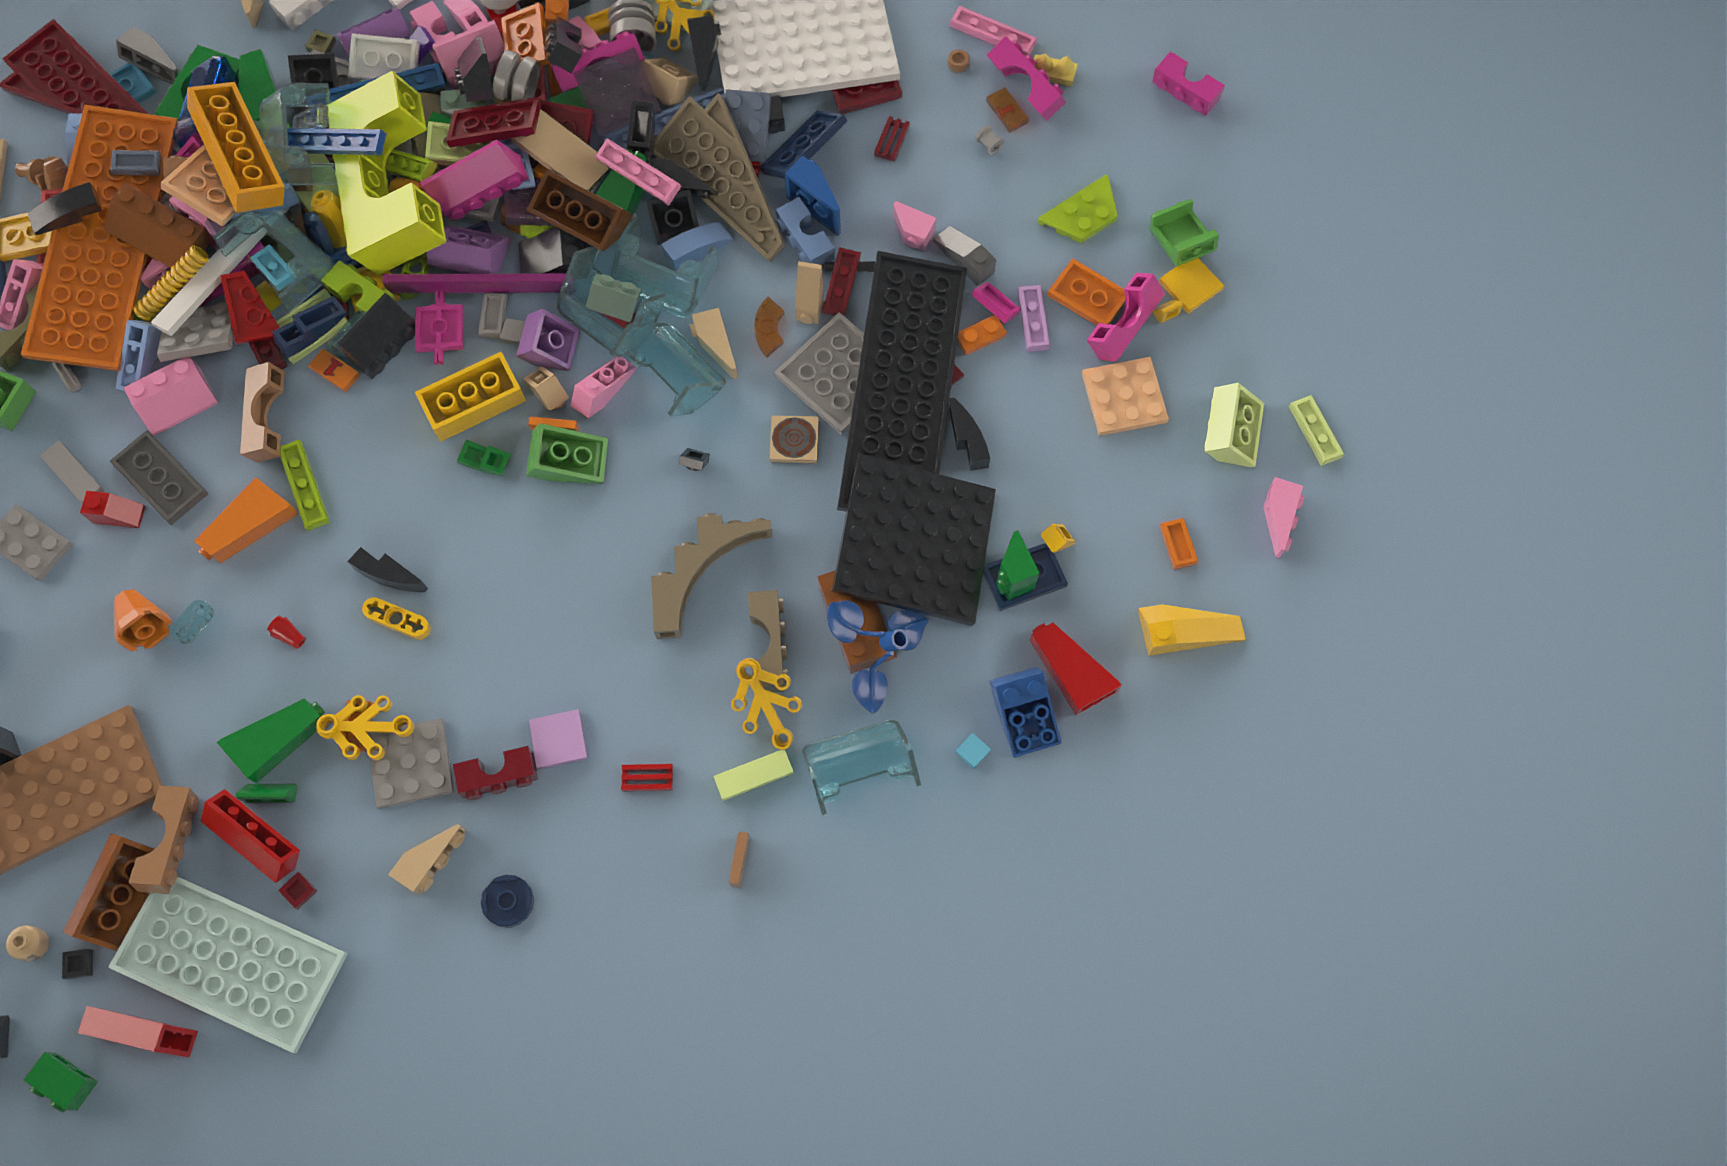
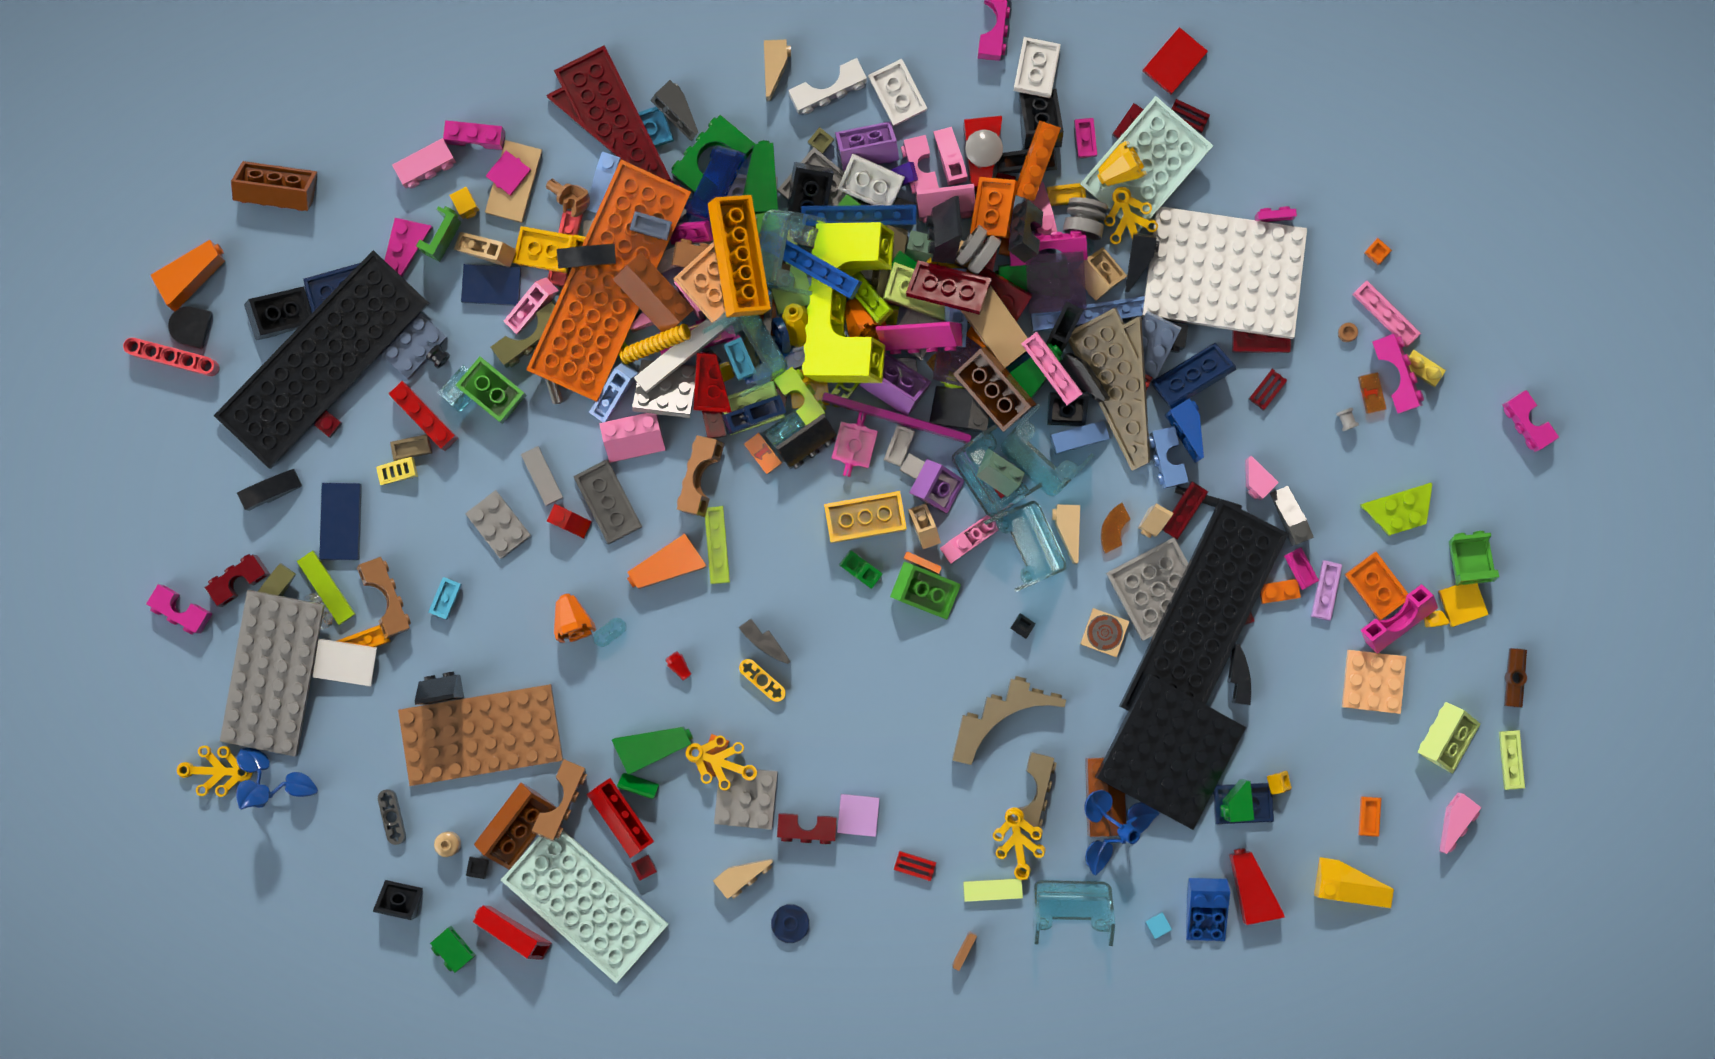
camera: 15 degrees right, 15 degrees up
none -> reddish brown piece [1504,648,1527,708]

